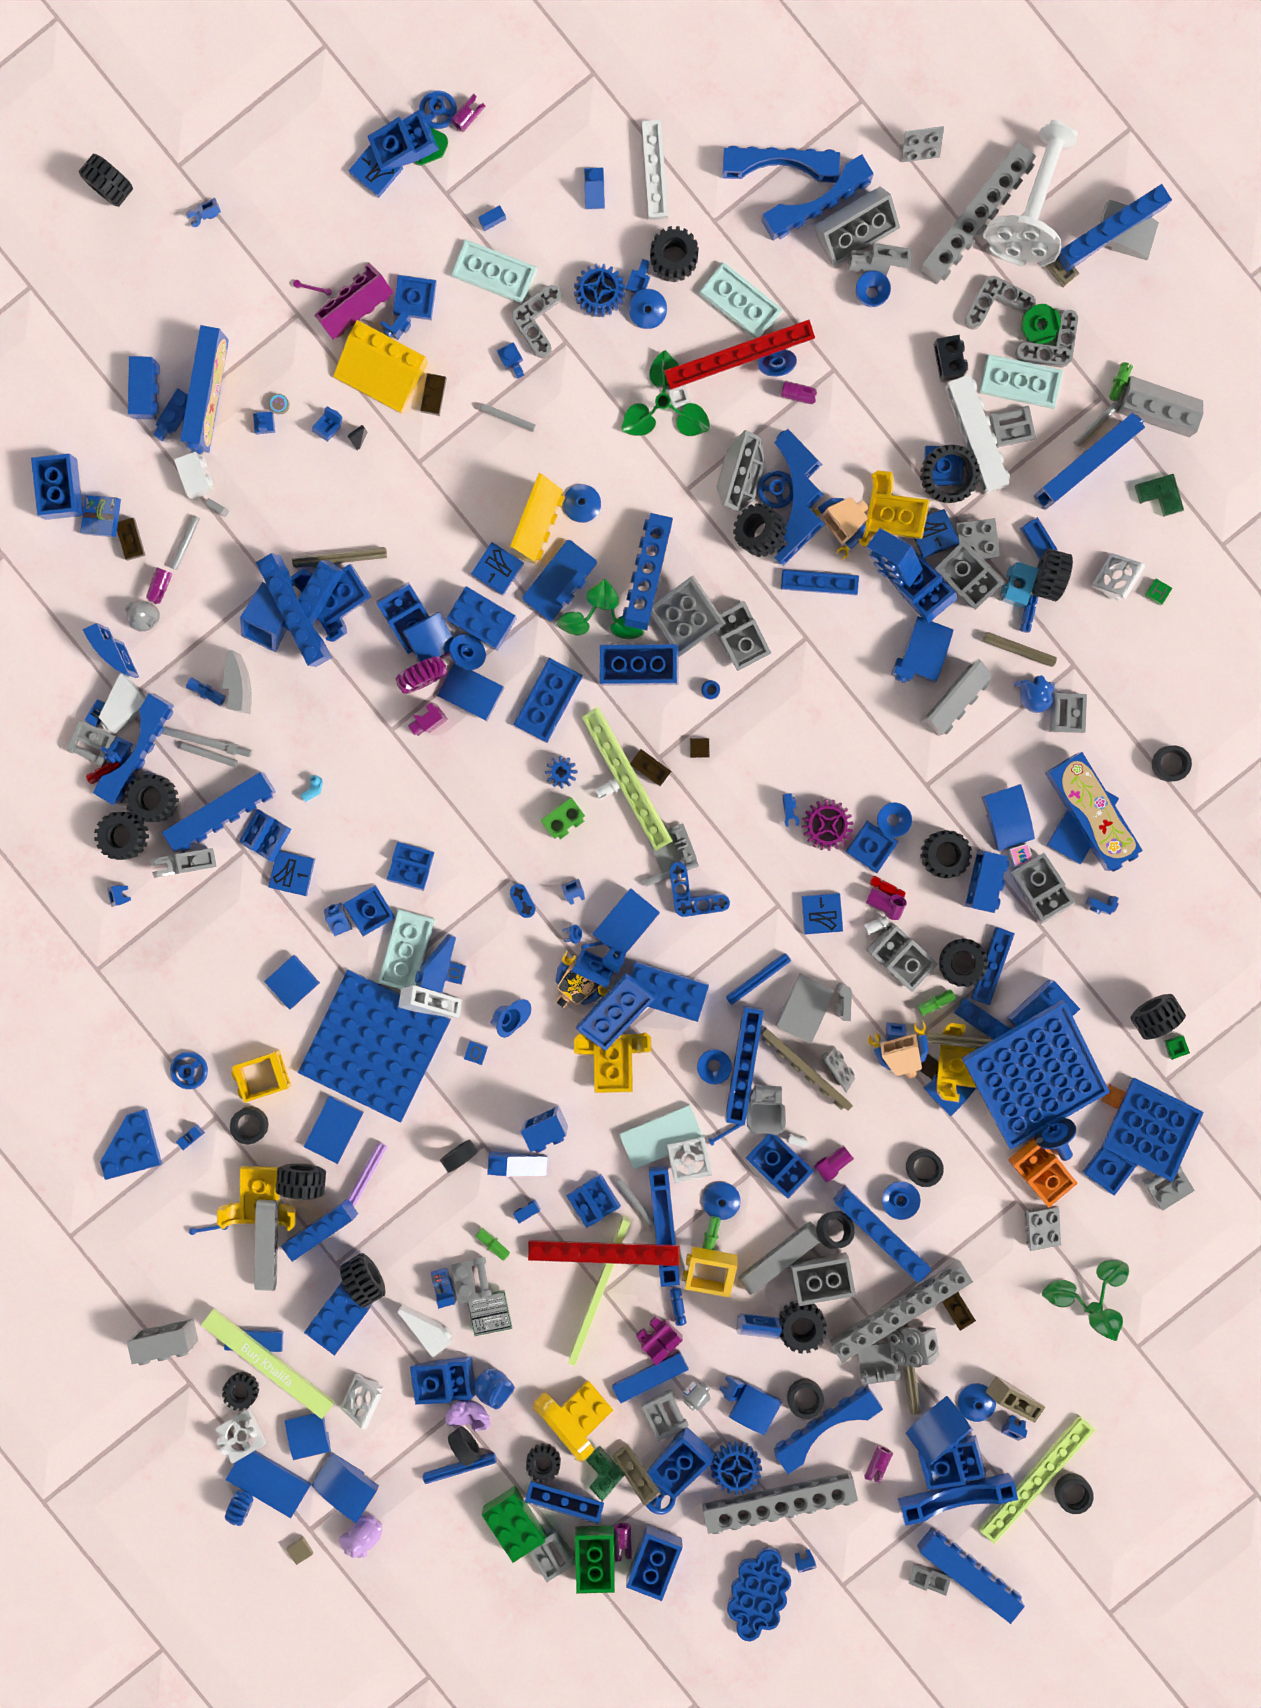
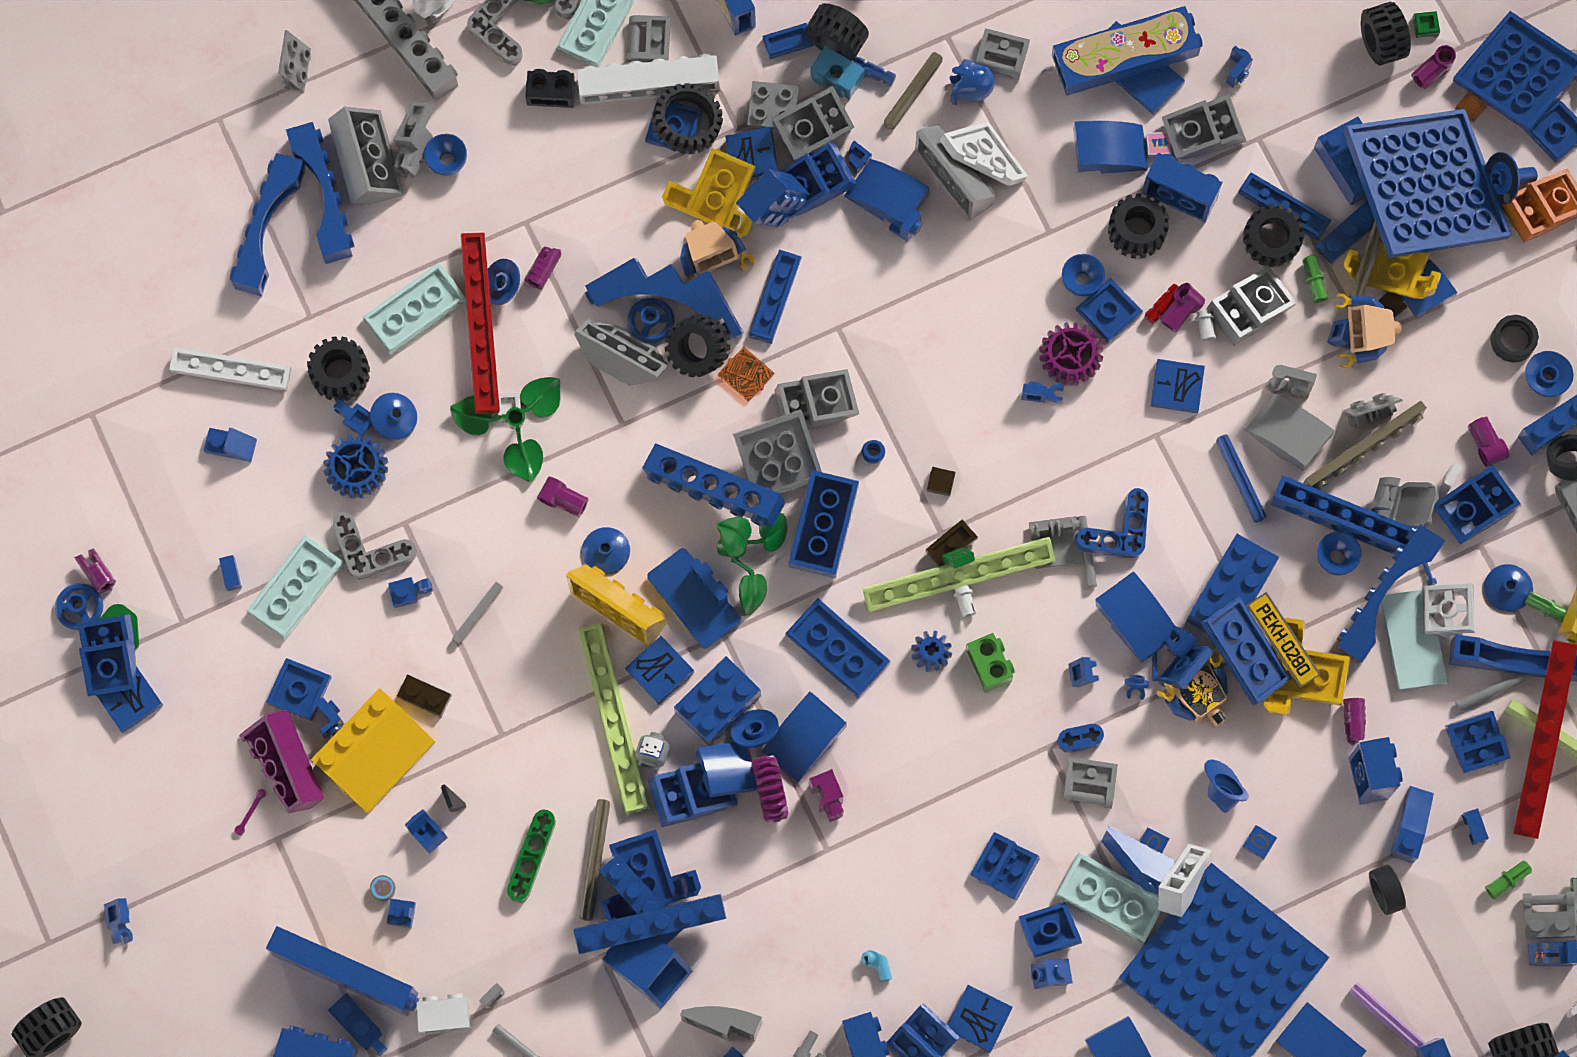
camera: 75 degrees left, 15 degrees down
none -> green beam [507,809,556,903]
none -> magenta piece [537,476,589,517]
none -> yellowish green tile [578,622,649,815]
none -> head [635,732,670,771]
none -> clear orange piece [717,347,775,402]
none -> blue tile [849,140,872,174]
none -> white plate [939,122,1028,186]
none -> green tile [942,547,975,569]
none -> light grey plate [1063,757,1118,809]
none -> tile [1246,592,1321,688]
none -> blue arch [1337,525,1446,662]
none -> magenta hinge [1343,698,1366,745]
none -> magenta piece [1411,45,1456,89]

